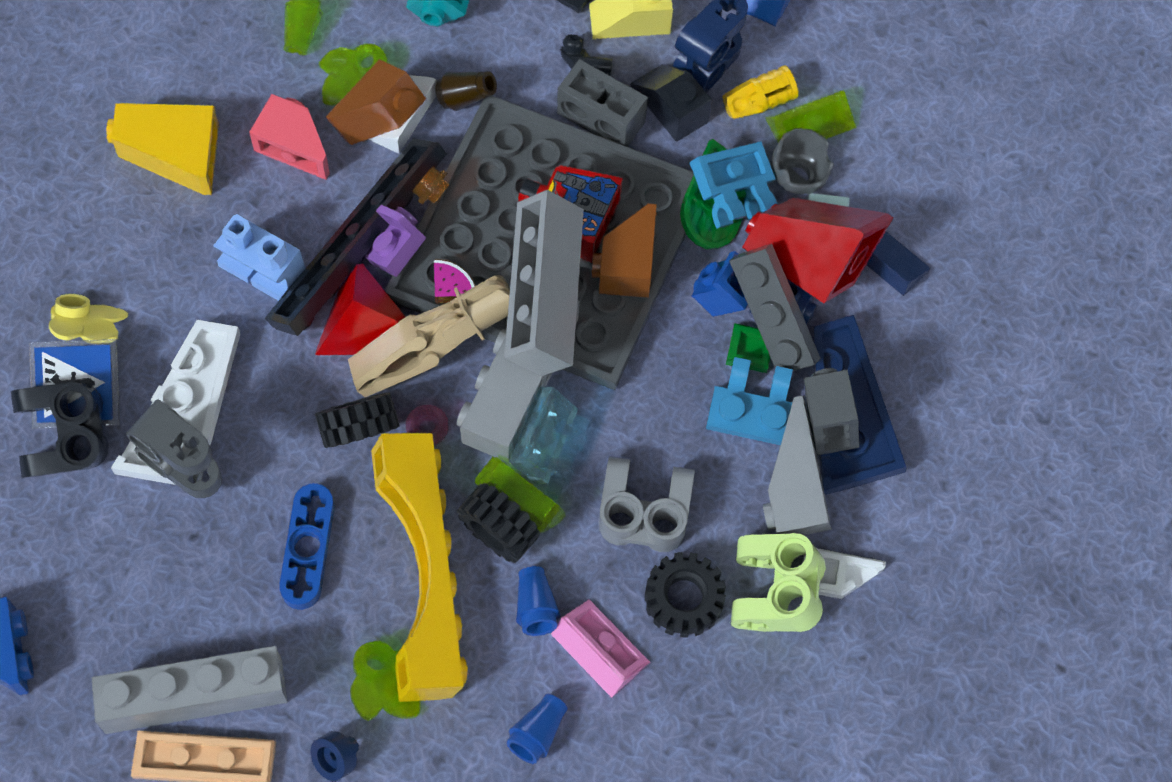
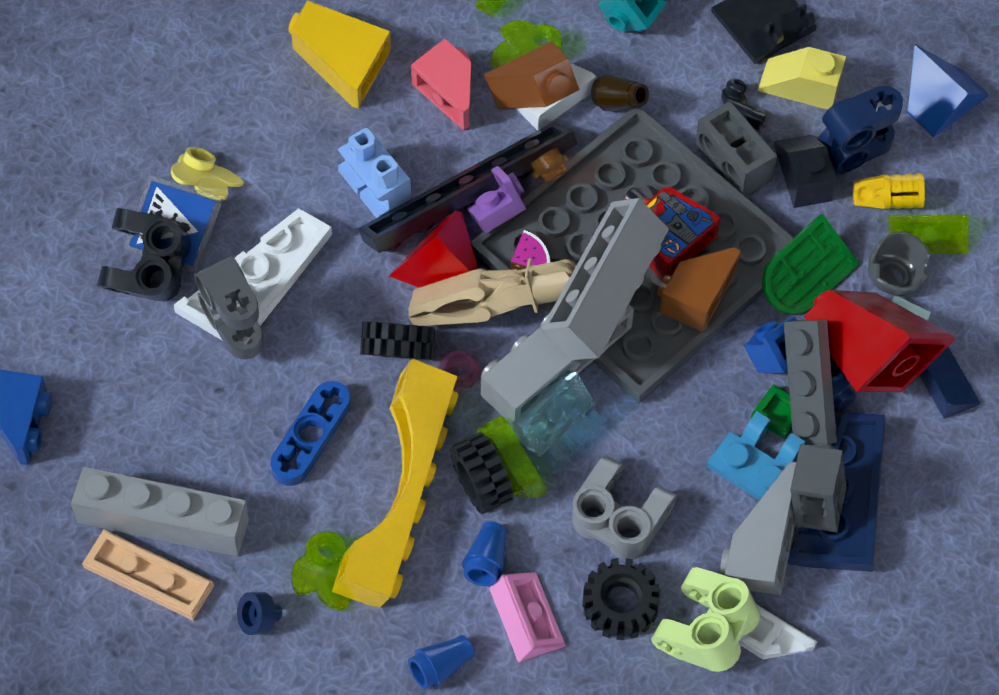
camera: 25 degrees right, 5 degrees down
dark azure plate [689,141,777,229] -> none

